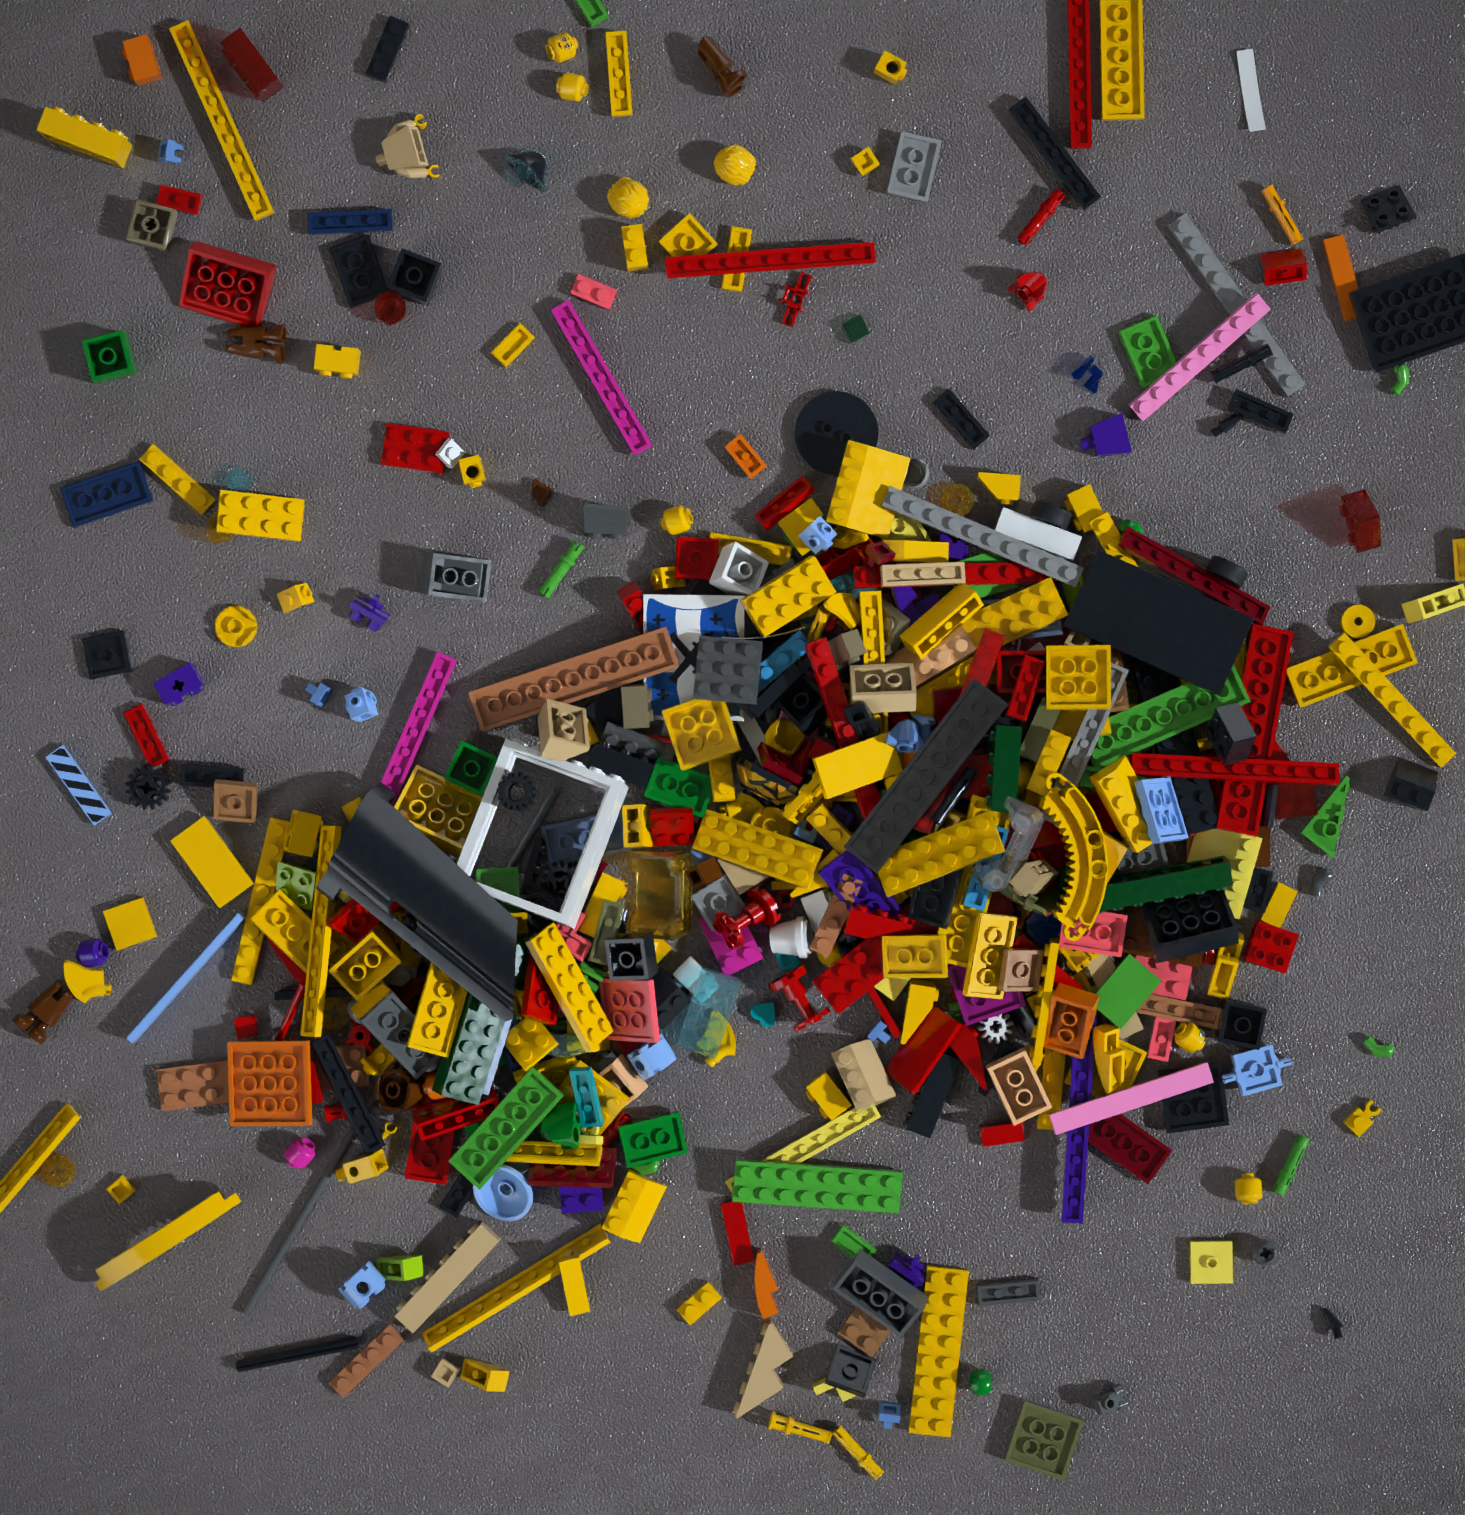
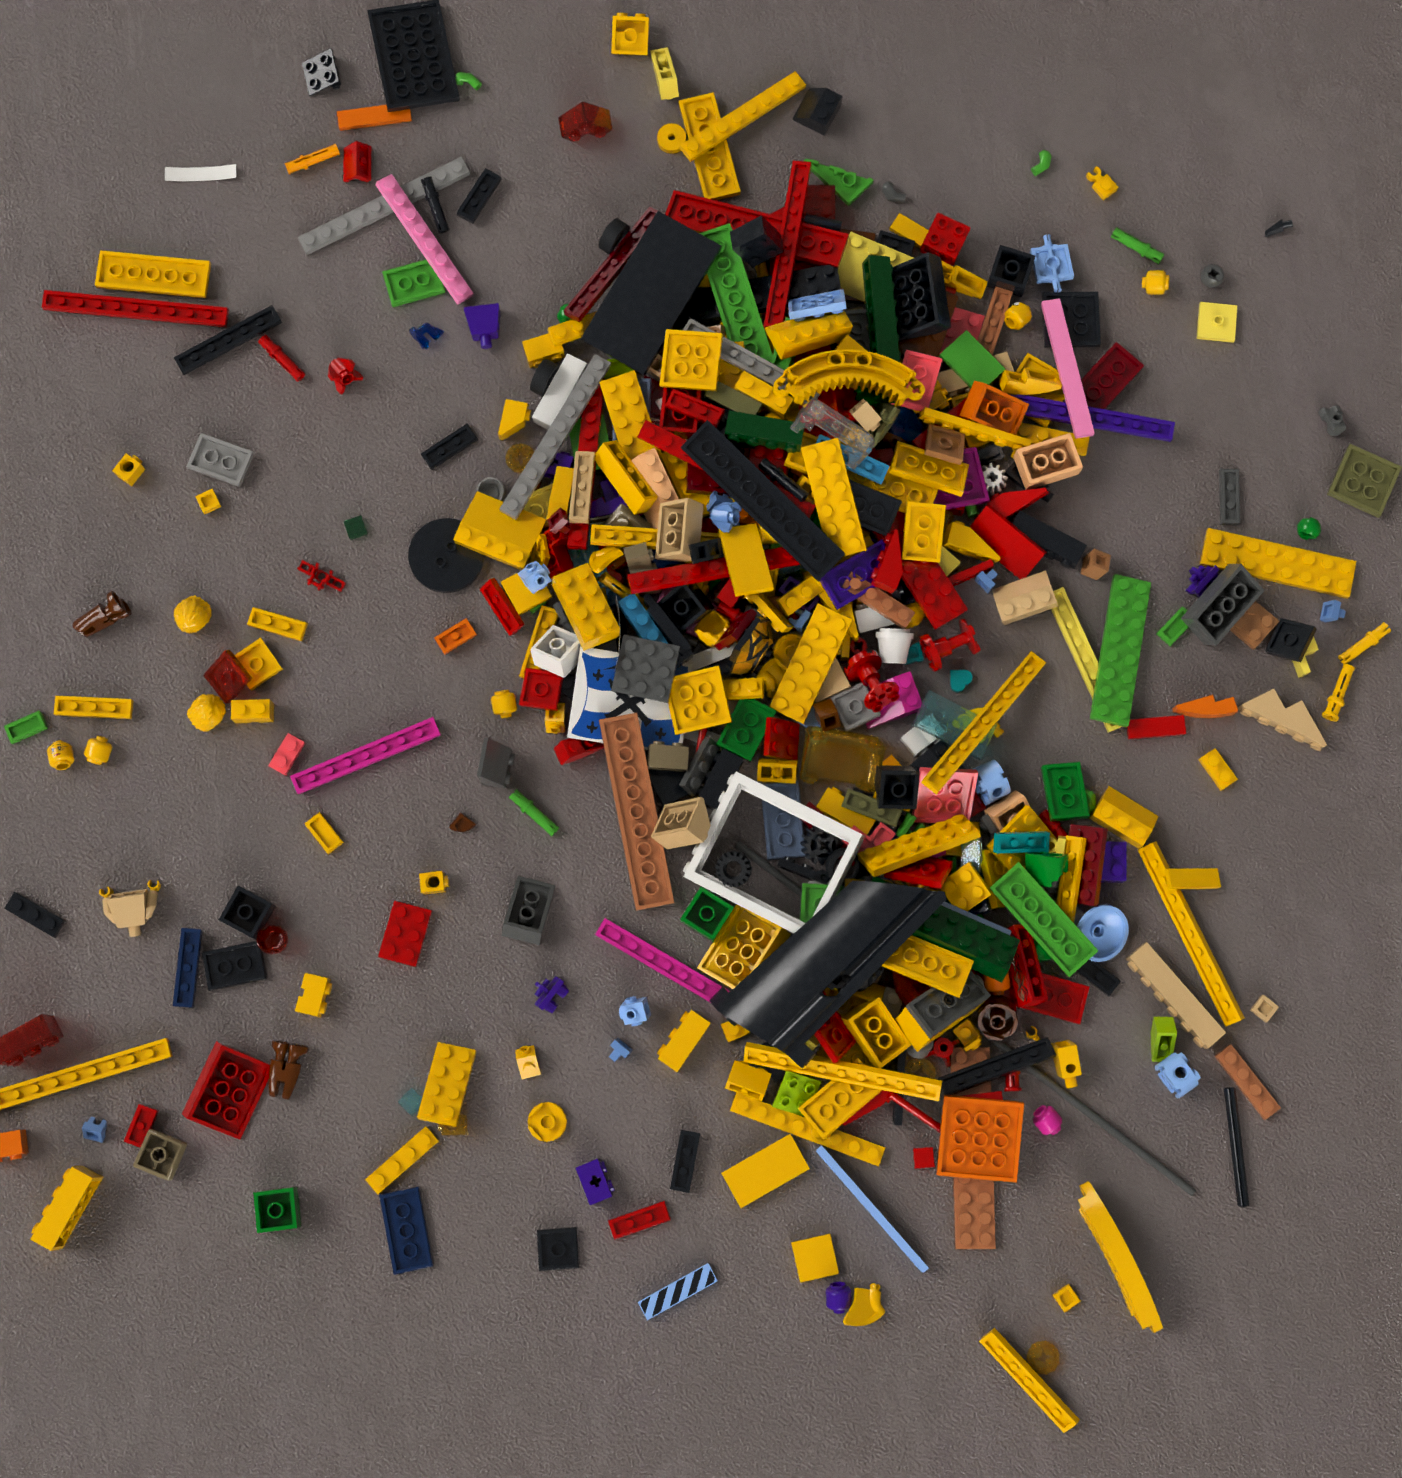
camera: 90 degrees left, 10 degrees down
reddish brown piece [12,981,73,1045] -> none
black gear [125,764,172,810] -> none
medium nougat plate [214,779,258,824] -> none
white plate [435,438,465,468] -> none
yellow slope [460,1358,510,1392] -> none
clear light blue hat [503,148,548,193] -> none
red plate [665,242,876,279] -> none
yellow brick [805,1071,852,1121] -> none
red panel [979,1121,1024,1147] -> none
coral plate [1146,1017,1176,1062] -> none
black bar [1211,414,1241,437] -> none
none -> clear red plate [203,650,252,704]
none -> yellow brick [657,1010,711,1072]
none -> yellow plate [921,651,1046,795]
none -> medium nougat brick [1081,549,1111,580]

